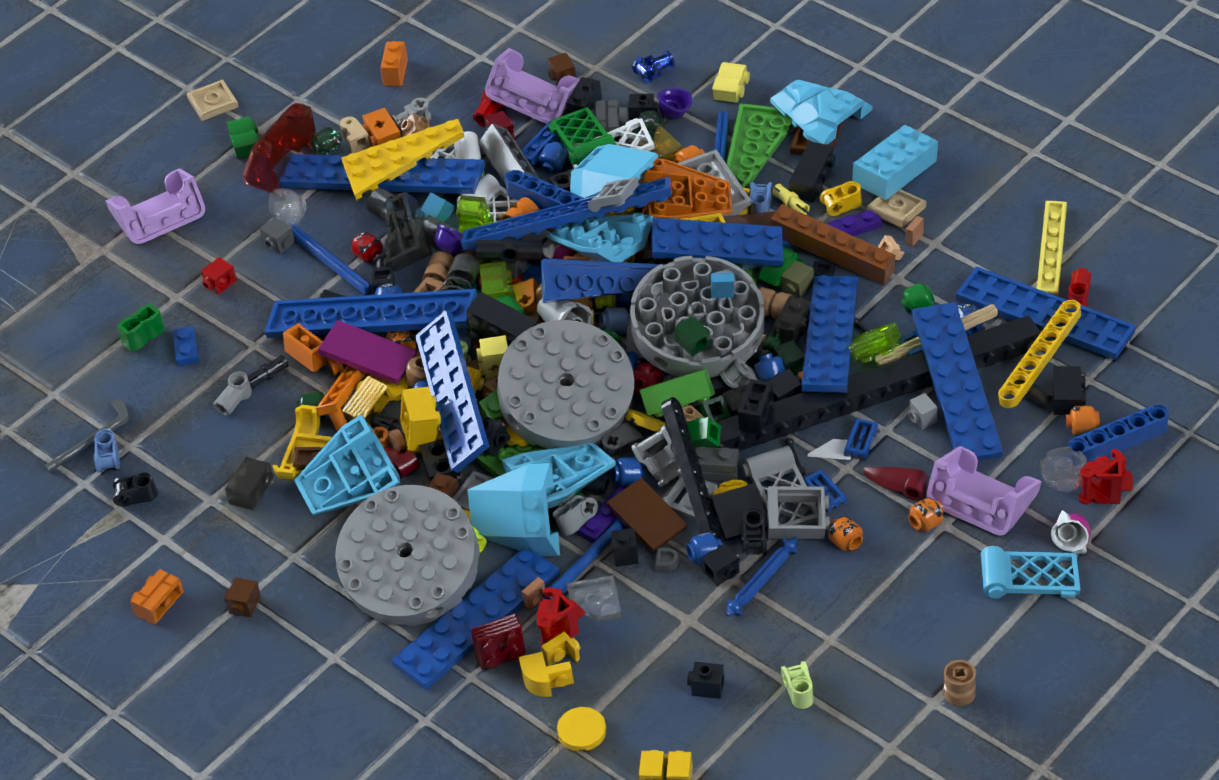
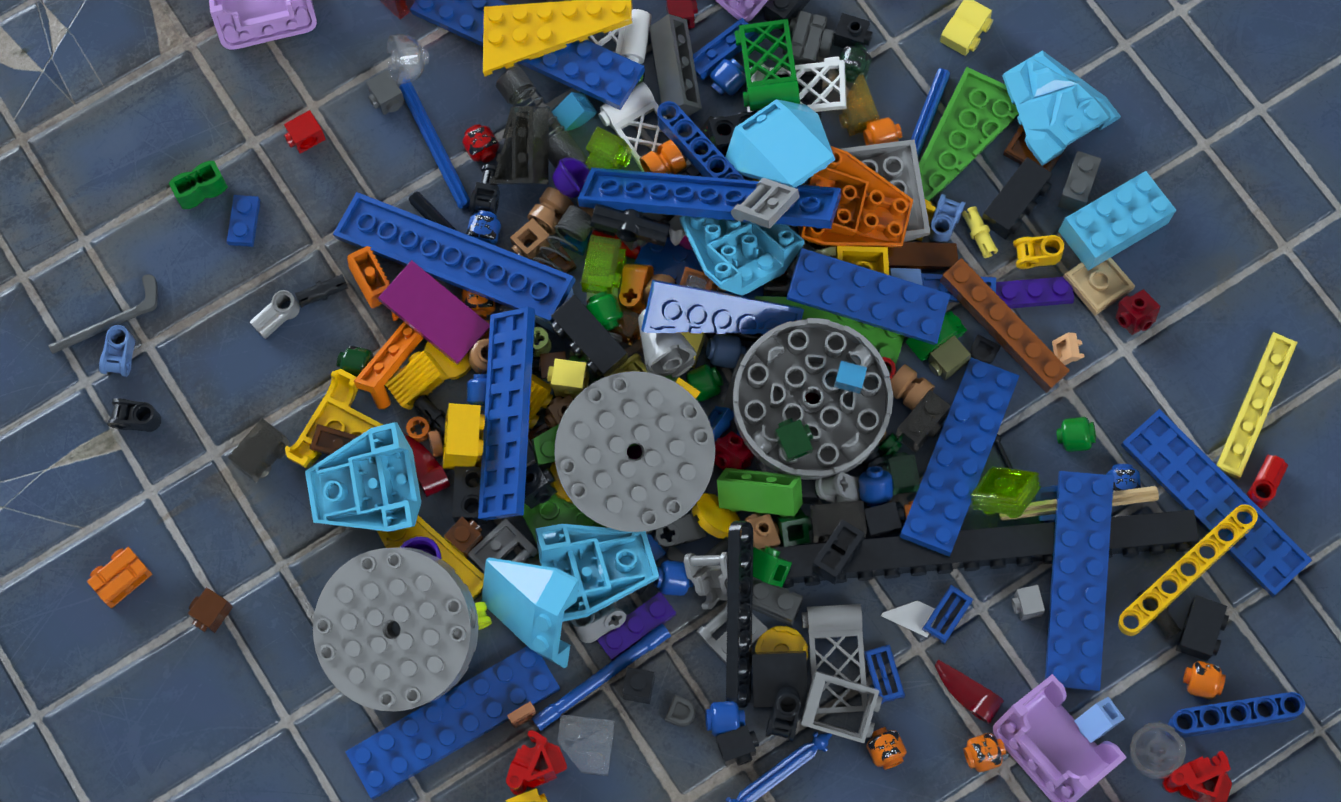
camera: 15 degrees right, 25 degrees up
dark red brick [471,614,526,669] -> none
reddish brown tile [606,478,687,553] -> none
dark purple helmet [657,88,692,119] -> none
black hinge [785,438,806,476] -> none
nougat tile [906,216,924,247] -> none
none -> dark grey brick [1058,151,1102,212]
none -> light blue brick [1074,697,1125,743]
none -> dark red brick [1116,289,1161,335]

